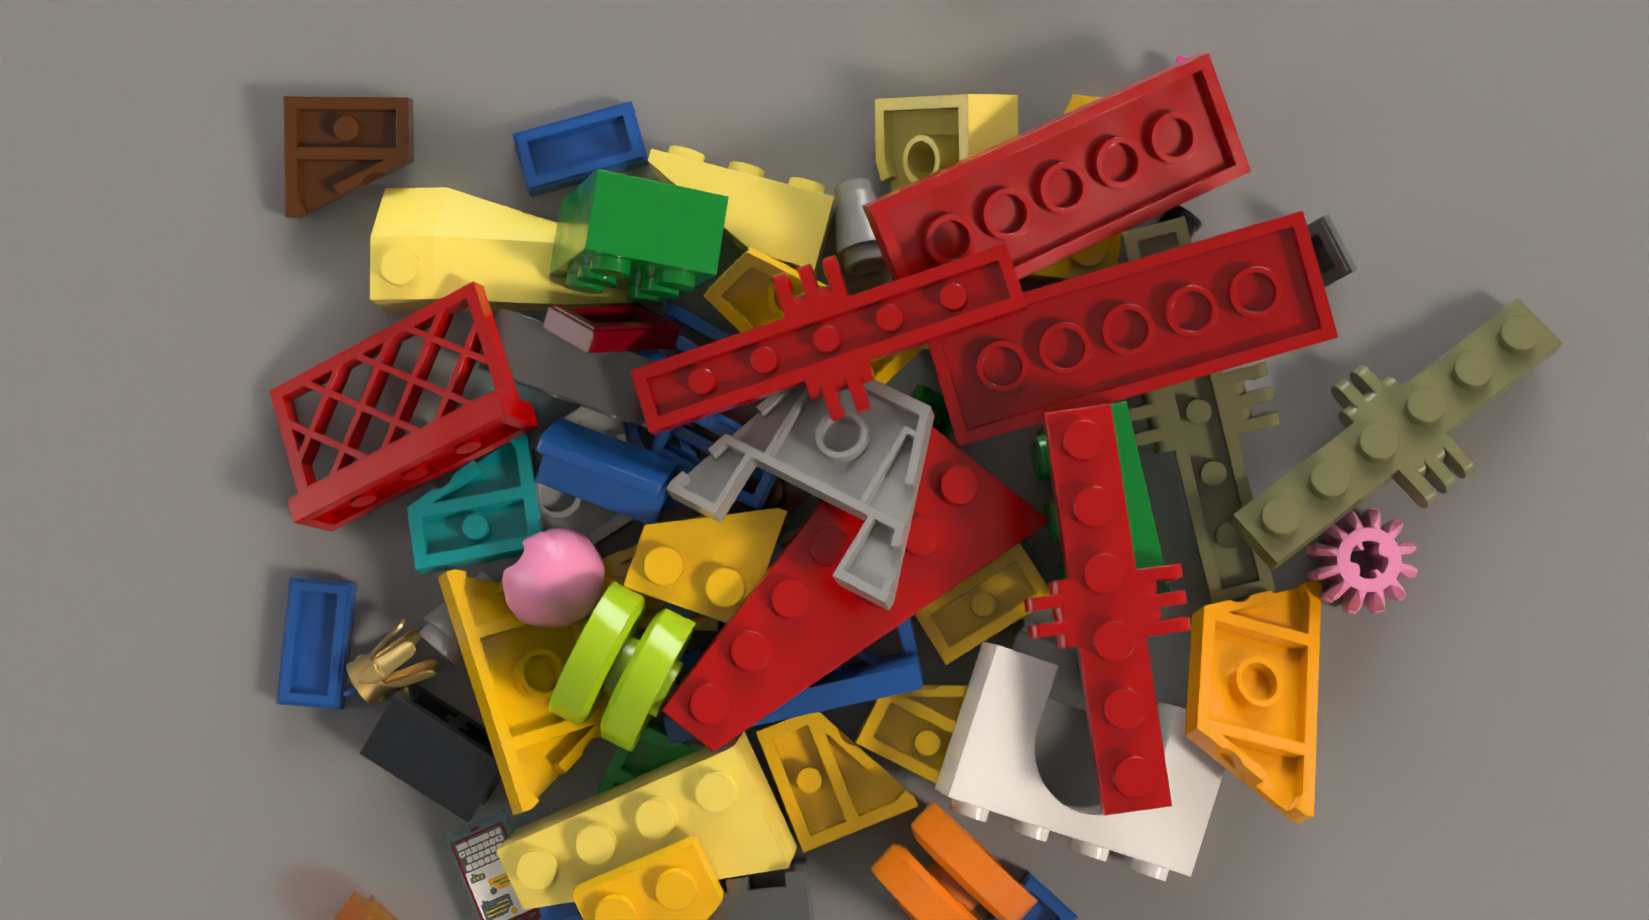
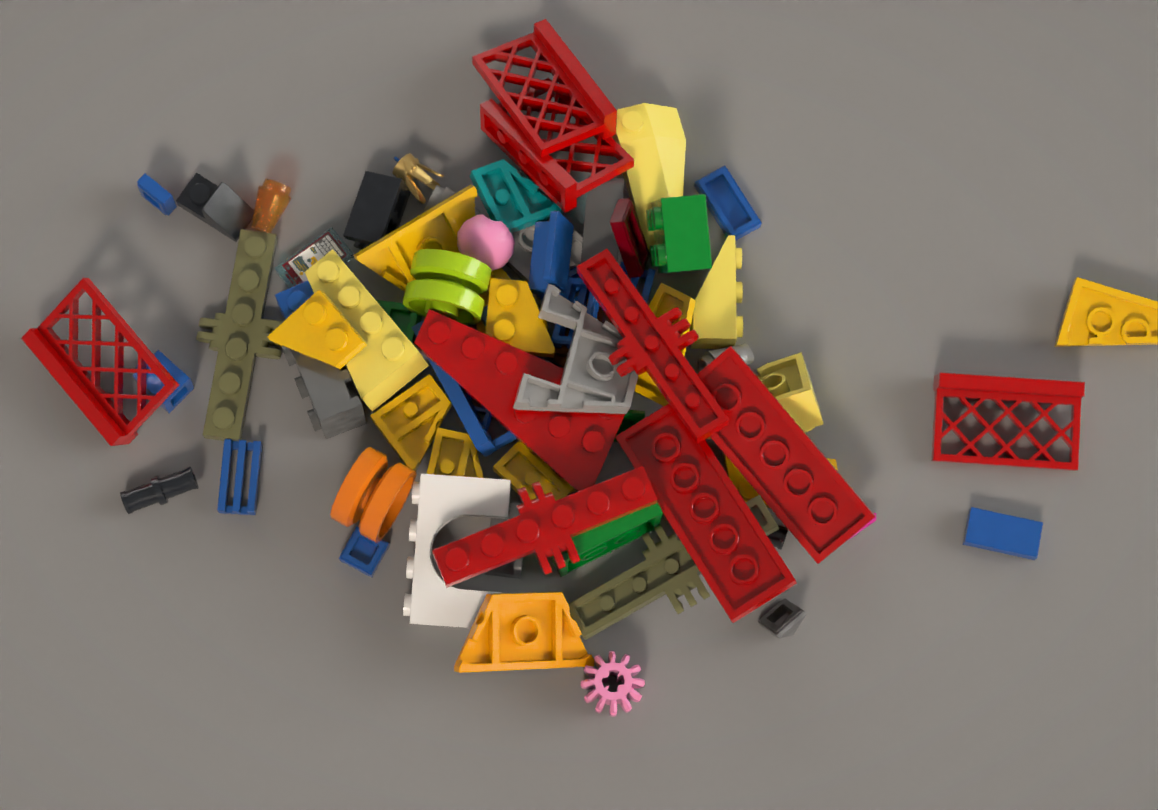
camera: 65 degrees right, 10 degrees down
blue tile [276,578,357,709] -> none
reddish brown wing [284,96,414,218] -> none
olive hinge [1230,298,1562,572] -> none
none -> red fence [472,19,617,157]

